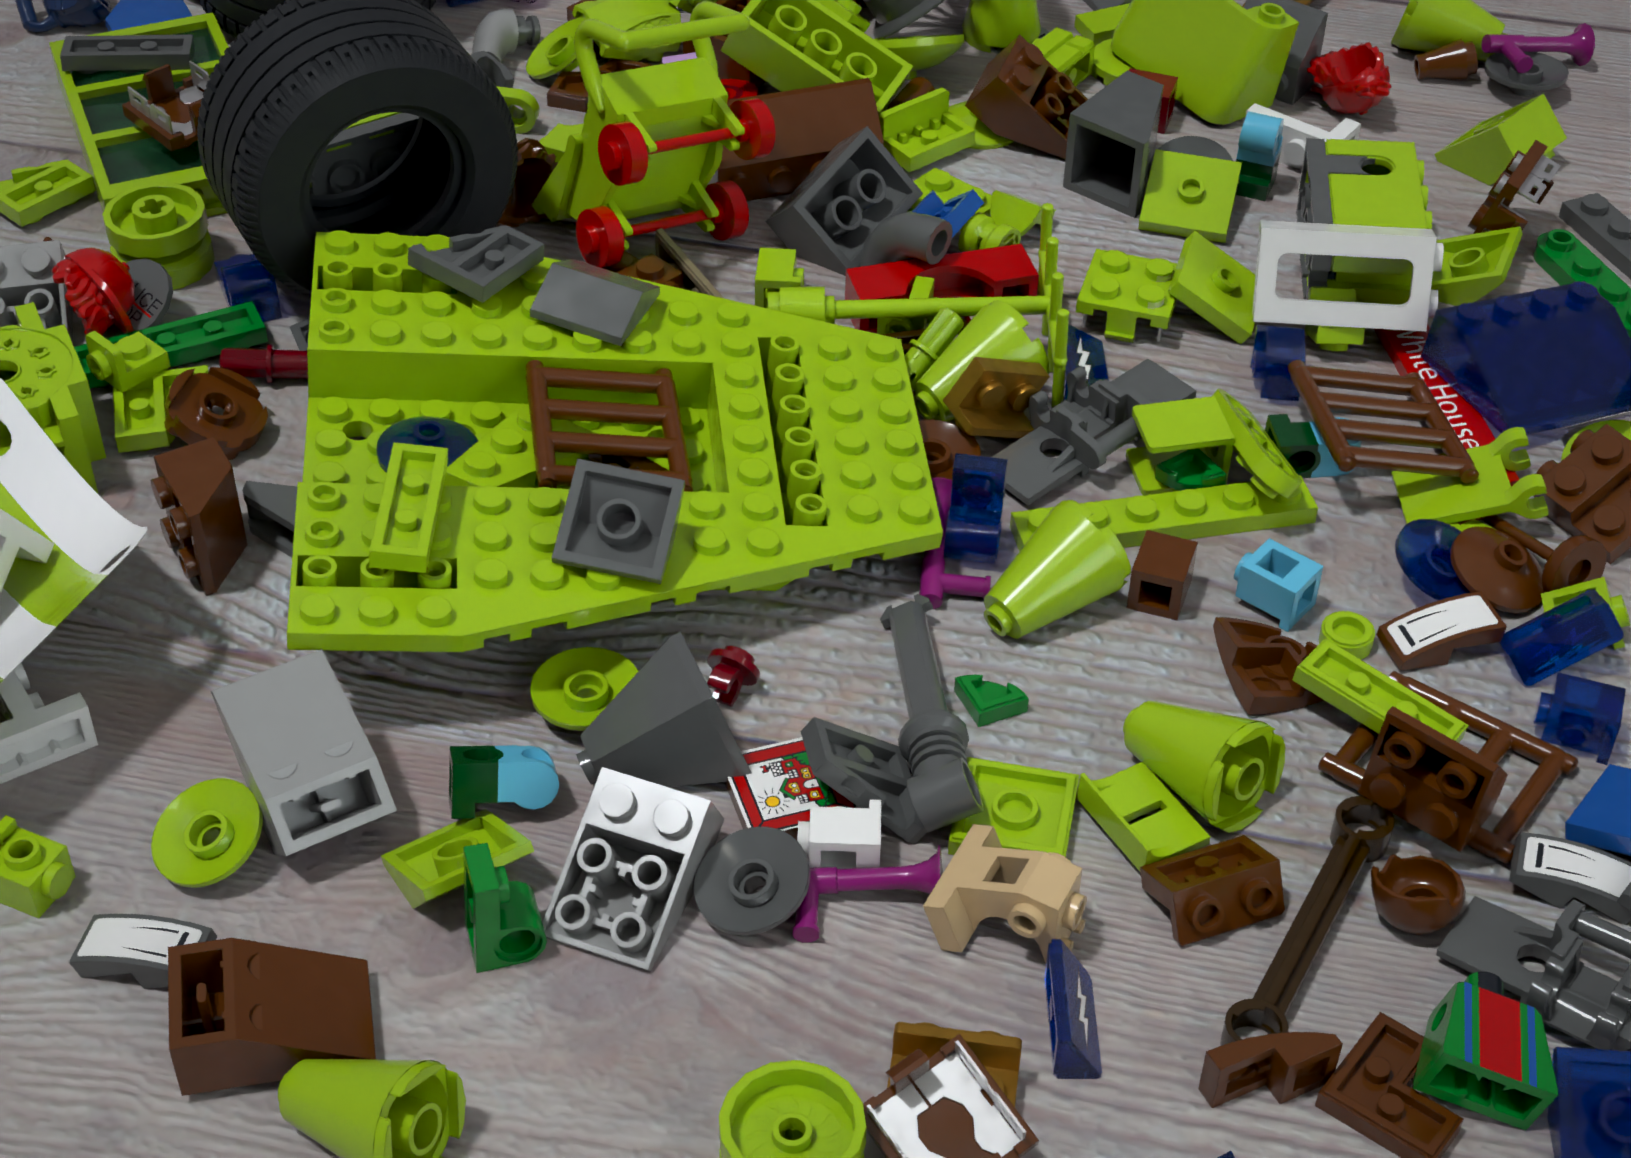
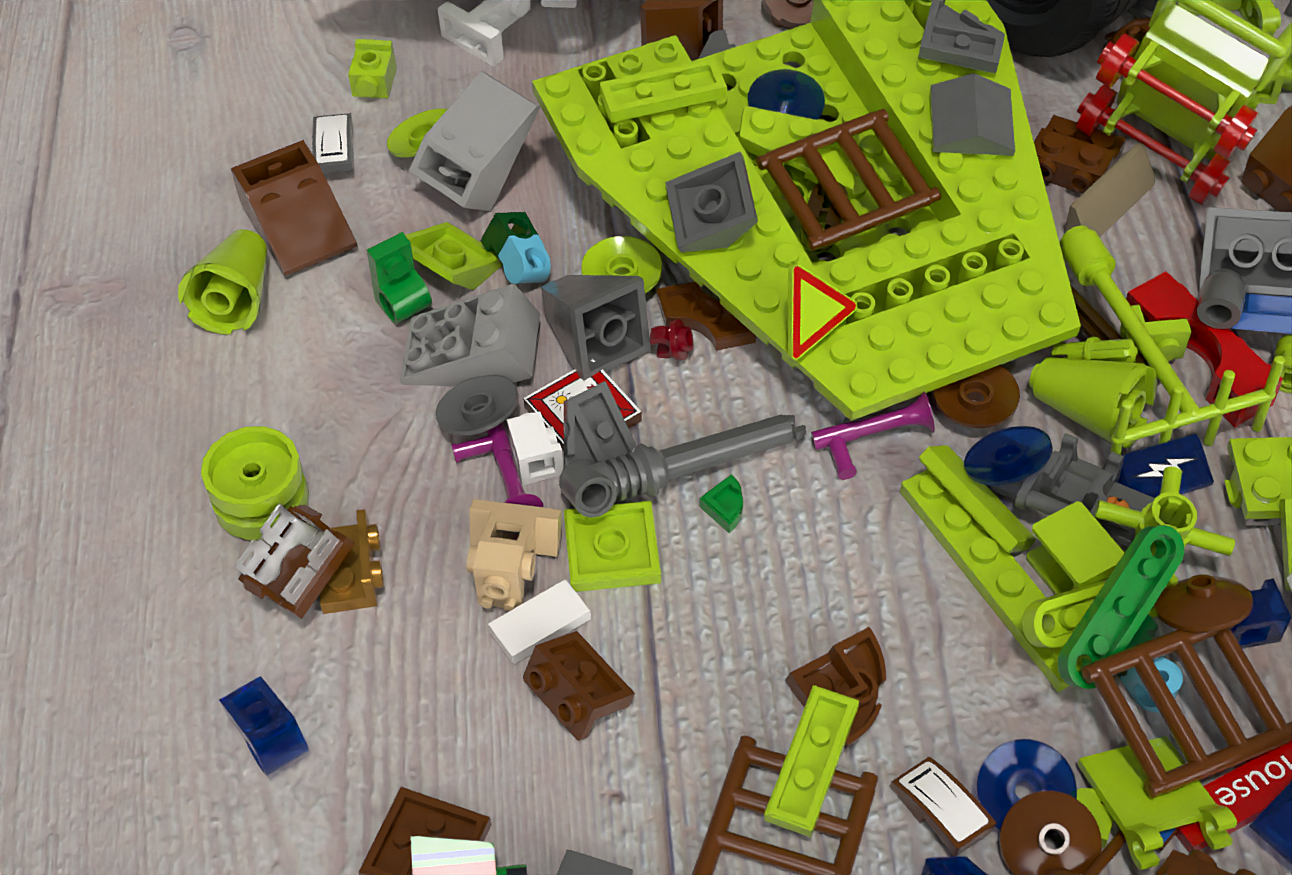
camera: 75 degrees right, 10 degrees up
lime brick [755,247,804,308] -> none
pearl gold bracket [943,357,1050,438] -> none
clear blue plate [944,453,1008,564] -> none
lime cone [984,500,1131,639] -> none
clear blue slope [1044,939,1102,1079] -> none
lime piece [1076,762,1211,871] -> none
lime cone [1123,700,1285,833] -> none
reddish brown brick [1126,530,1198,621] -> none
green tile [1155,448,1227,491] -> none
reddish brown slope [1198,1032,1343,1108] -> none
dark brown piece [1220,796,1394,1046] -> none
medium azure brick [1234,538,1323,632] -> none
lime tile [1318,611,1375,660] -> none
reddish brown slope [1358,706,1508,852] -> none
reddish brown hair [1371,854,1466,935] -> none
none -> white tile [488,579,591,665]
none -> reddish brown tile [656,281,756,351]
none -> piece [788,264,857,360]
none -> lime tile [919,445,1037,553]
none -> clear blue dish [964,426,1053,485]
none -> green plate [1058,525,1184,689]
none -> lime bar [1094,466,1235,556]
none -> reddish brown dish [1154,574,1253,632]

